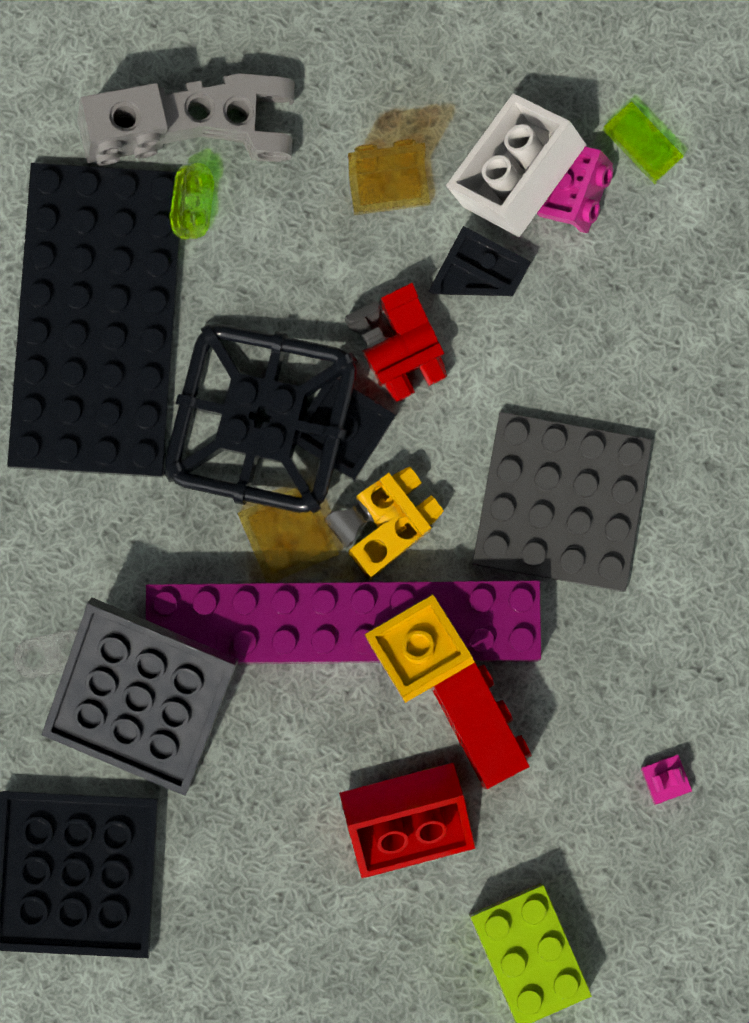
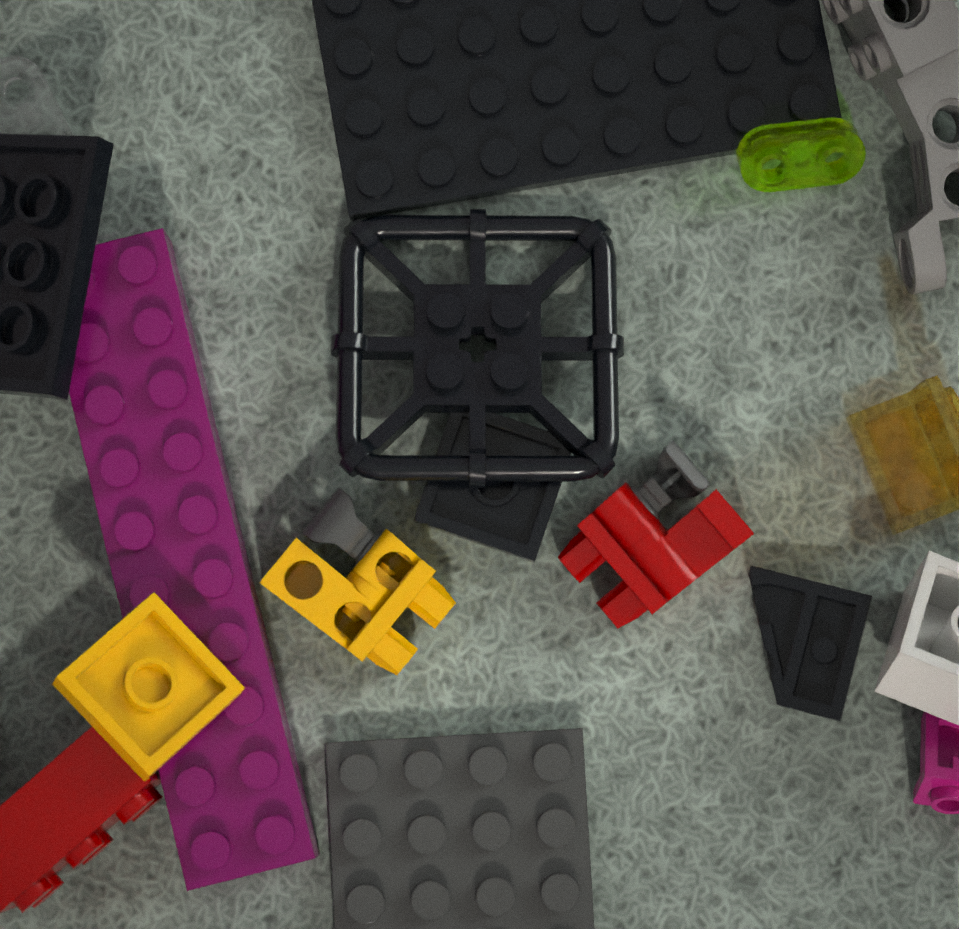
camera: 80 degrees right, 0 degrees up
clear yellow plate [237,483,339,583] -> none

